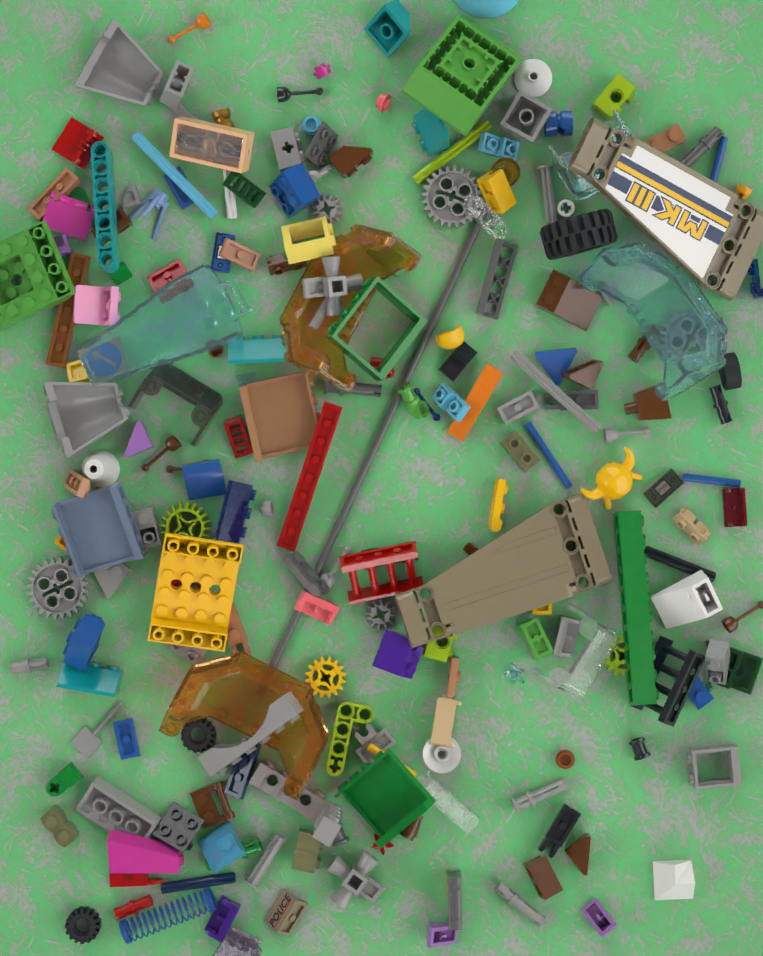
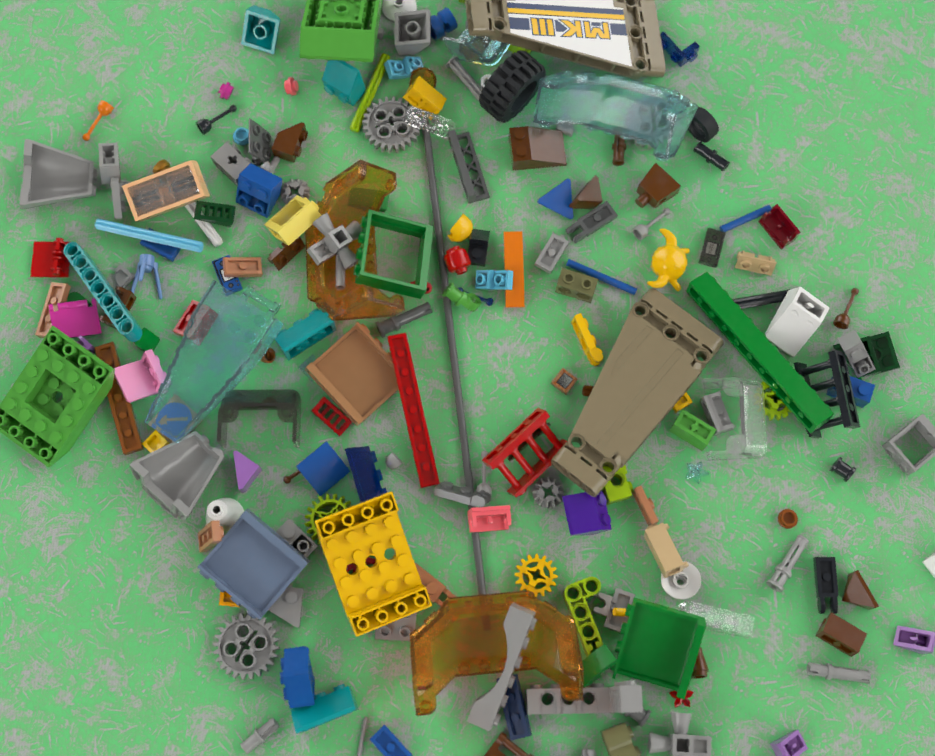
camera: 30 degrees left, 15 degrees down
reddish brown hinge [142,435,182,472] -> none
black tyre [181,717,216,753] -> none
dark grey piece [446,870,462,930] -> none
light grey axle [510,350,601,433] -> none
none -> light grey plate [111,177,126,219]
none -> red head [444,246,471,275]
none -> tile [551,368,578,395]
none -> green slope [573,644,617,688]

